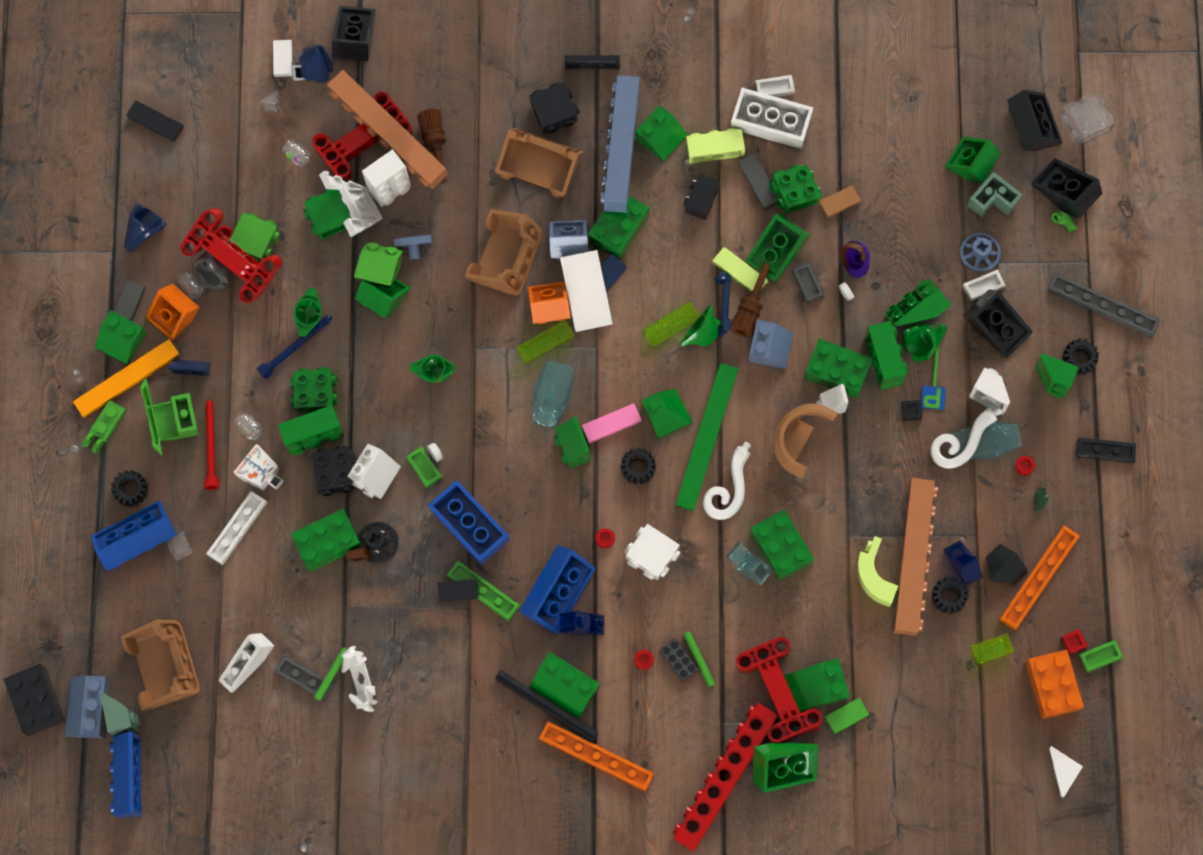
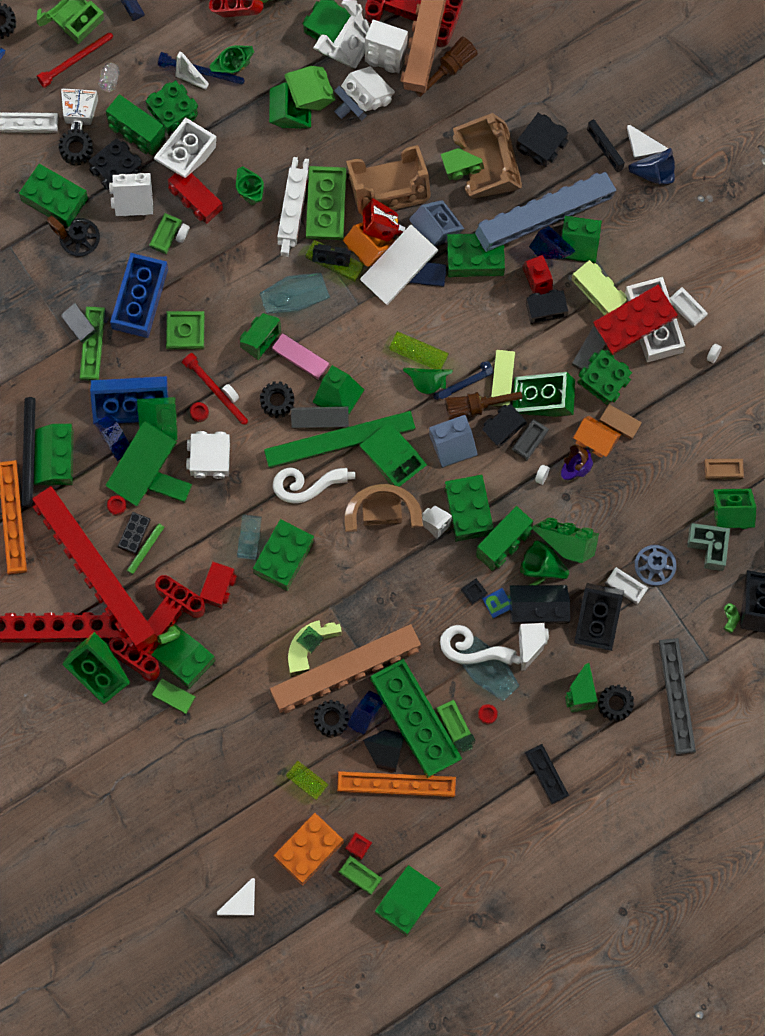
camera: 50 degrees right, 0 degrees up
none -> red brick [32,486,158,652]
none -> black tyre [59,129,93,166]
none -> green tile [105,421,177,506]
none -> green slope [137,397,178,440]
none -> green tile [149,472,192,503]
none -> white slope [154,118,216,178]
none -> bright green arm [157,626,180,645]
none -> bright green tile [166,311,205,349]
none -> red brick [168,173,223,224]
none -> white tile [175,52,209,90]
none -> red piece [181,353,248,425]
none -> red brick [200,561,237,609]
none -> white tile [222,384,239,403]
none -> white hinge [278,157,309,257]
none -> dark grey tile [291,407,349,428]
none -> clear green plate [296,626,324,654]
none -> bright green plate [306,166,346,240]
none -> black hinge [312,243,352,267]
none -> white brick [341,66,395,112]
none -> green slope [359,422,427,487]
none -> red torso [362,198,405,242]
none -> green plate [370,659,462,778]
none -> green slope [375,865,441,936]
none -> bright green tile [436,700,471,744]
none -> bright green slope [441,148,484,180]
none -> black brick [482,404,527,448]
none -> black slope [509,585,570,624]
none -> red torso [522,255,553,295]
none -> clear blue slope [529,226,575,259]
none -> orange slope [573,416,622,458]
none -> red plate [593,284,678,355]
none -> white tile [627,125,668,159]
none -> dark blue hat [628,148,675,185]
none -> medium nougat tile [704,459,744,479]
none -> white tile [707,344,722,363]

